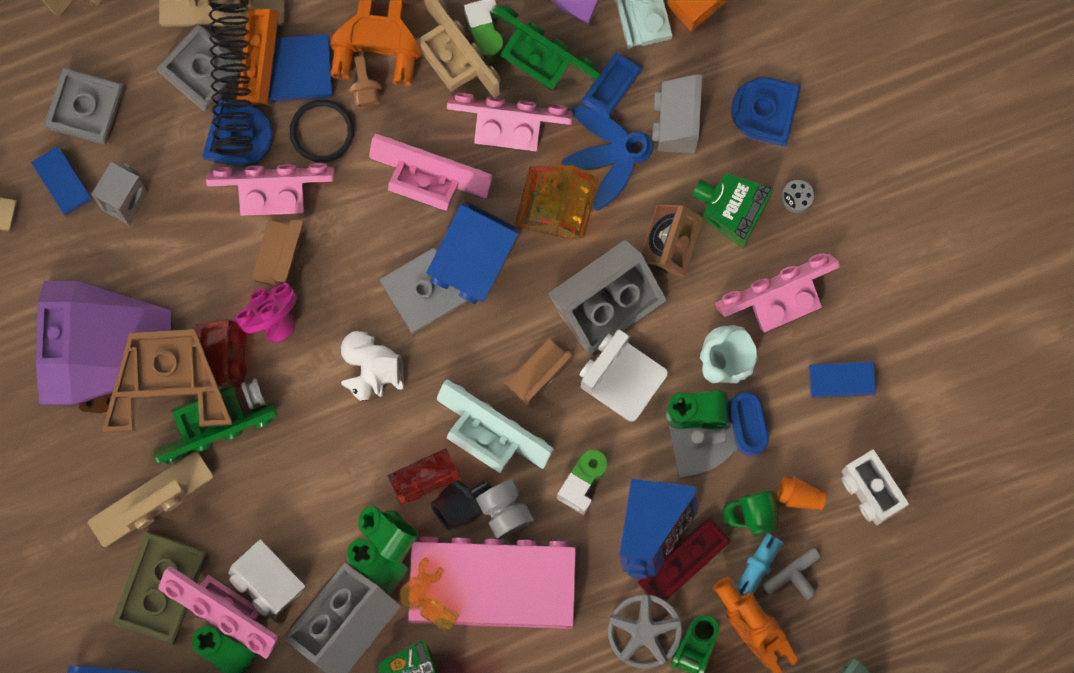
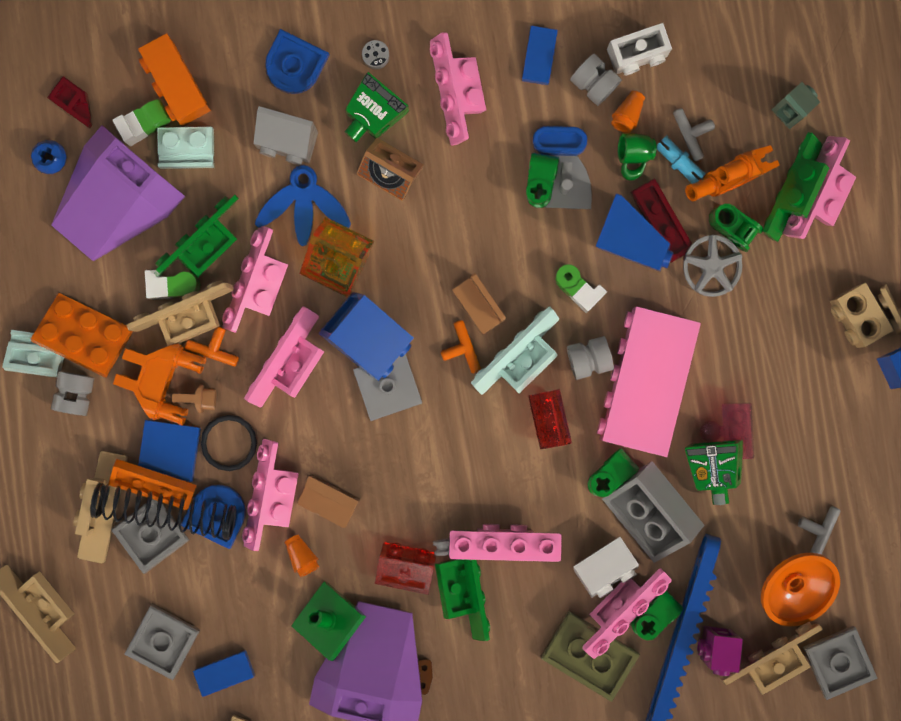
camera: 70 degrees left, 10 degrees up
tan bracket [88,452,213,548] -> none
light grey brick [91,162,148,225] -> none
medium nougat wing [101,329,233,433] -> none
dark pink plate [235,283,297,342] -> none
white animal [341,331,404,401] -> none
green piece [358,506,418,563] -> none
clear yellow bar [400,557,460,633] -> none
black piece [431,480,492,531] -> none
light grey slope [548,240,667,355] -> none
white bracket [580,329,667,422] -> none
blue tile [582,52,642,119] -> none
light aqua hair [700,325,758,384] -> none
none -> orange piece [185,327,239,367]
none -> orange cone [284,534,320,578]
none -> green tile [291,582,366,661]
none -> orange piece [440,320,481,374]
none -> bright pink bracket [449,524,562,562]
none -> light grey wheel [570,53,622,106]

